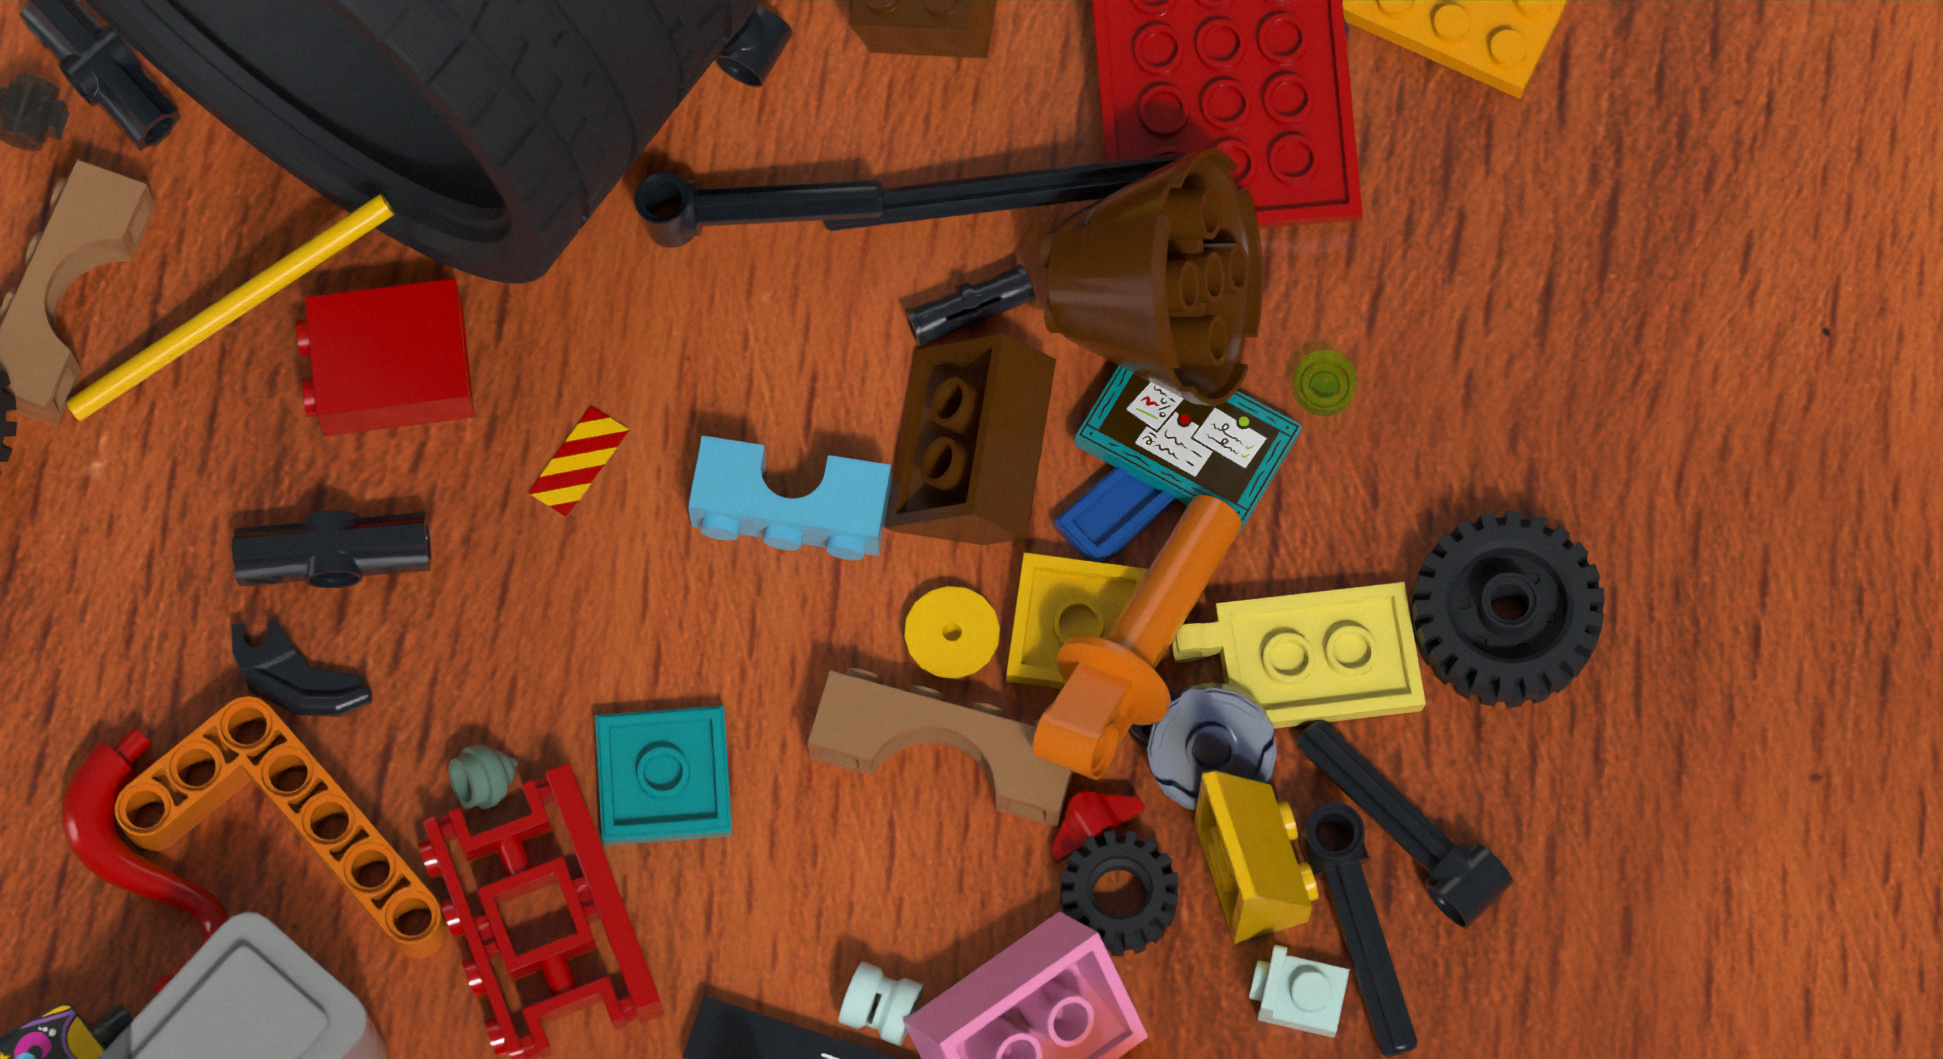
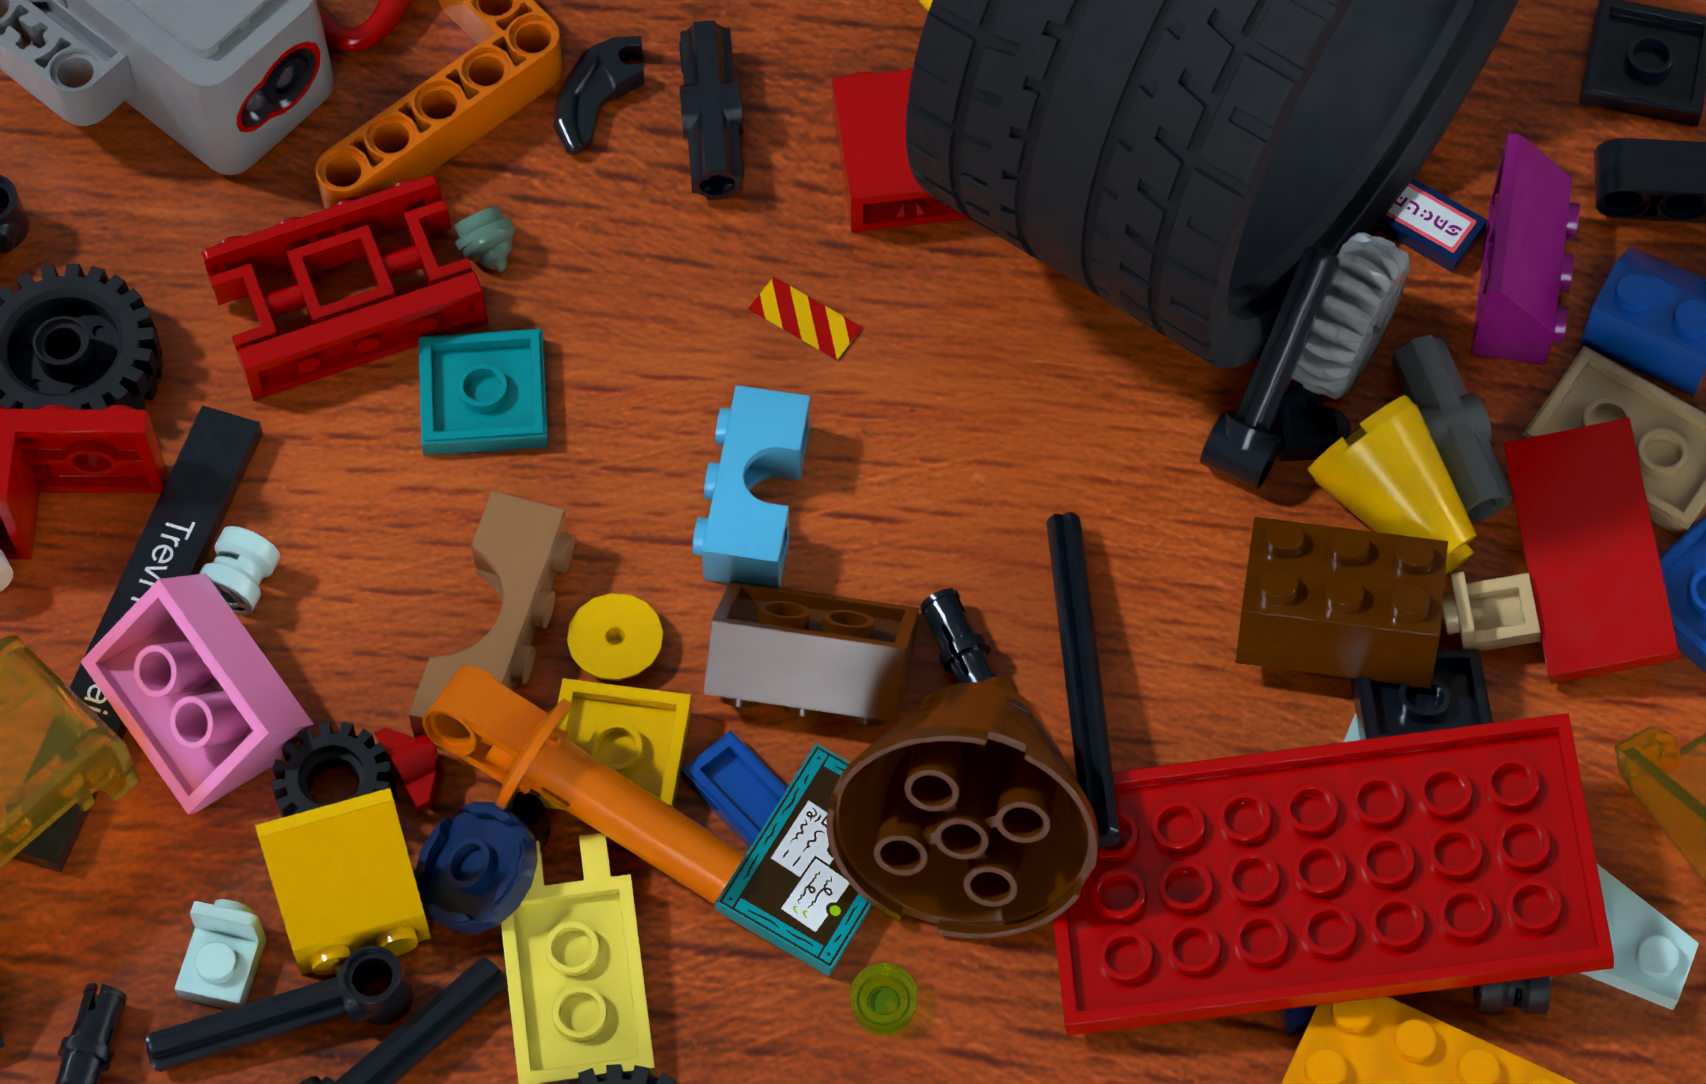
camera: 90 degrees right, 10 degrees down
black axle [634,171,885,248] -> none

